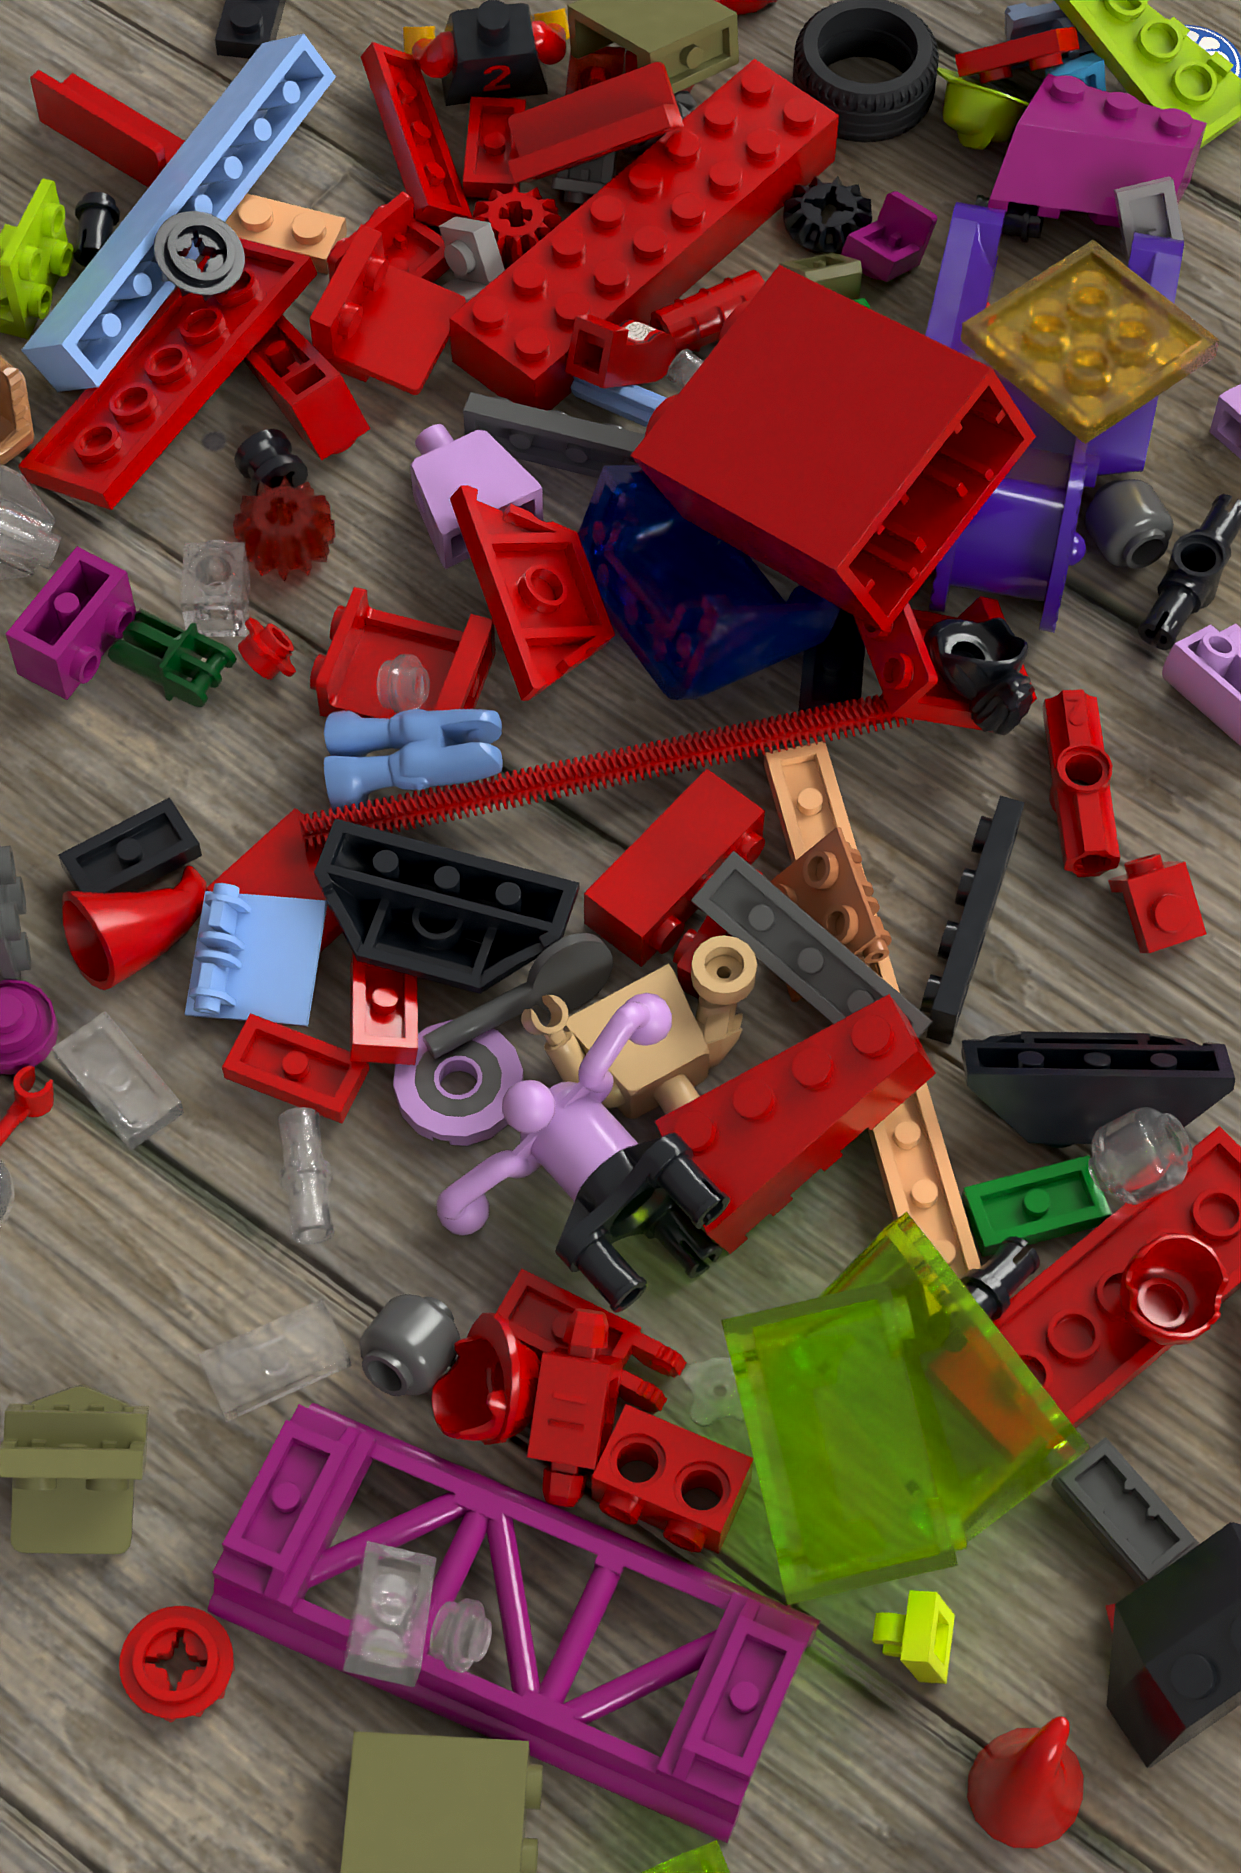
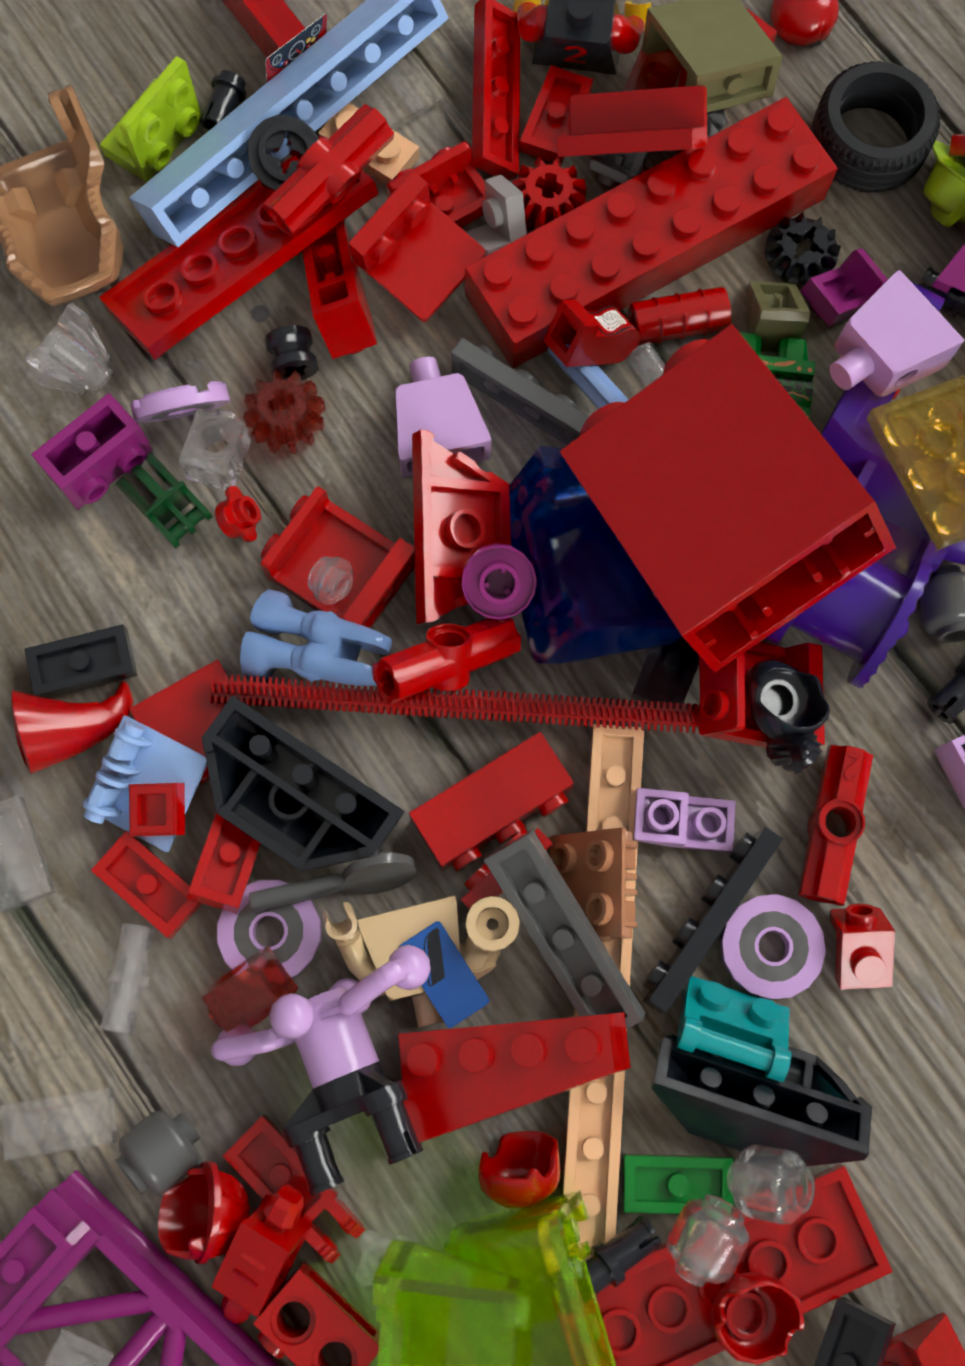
camera: 15 degrees right, 15 degrees up
none -> red tile [129,783,185,837]
none -> lavender tile [130,381,231,423]
none -> clear red brick [202,946,298,1032]
none -> red piece [263,104,394,238]
none -> sticker [265,14,327,82]
none -> red piece [372,617,521,704]
none -> blue sticker [399,921,489,1028]
none -> magenta plate [461,543,537,620]
none -> red hair [478,1130,560,1209]
none -> lavender slope [633,788,736,854]
none -> clear head [666,1195,750,1287]
none -> teal plate [676,976,792,1083]
none -> lavender tile [719,894,826,999]
none -> lavender torso [830,270,965,397]

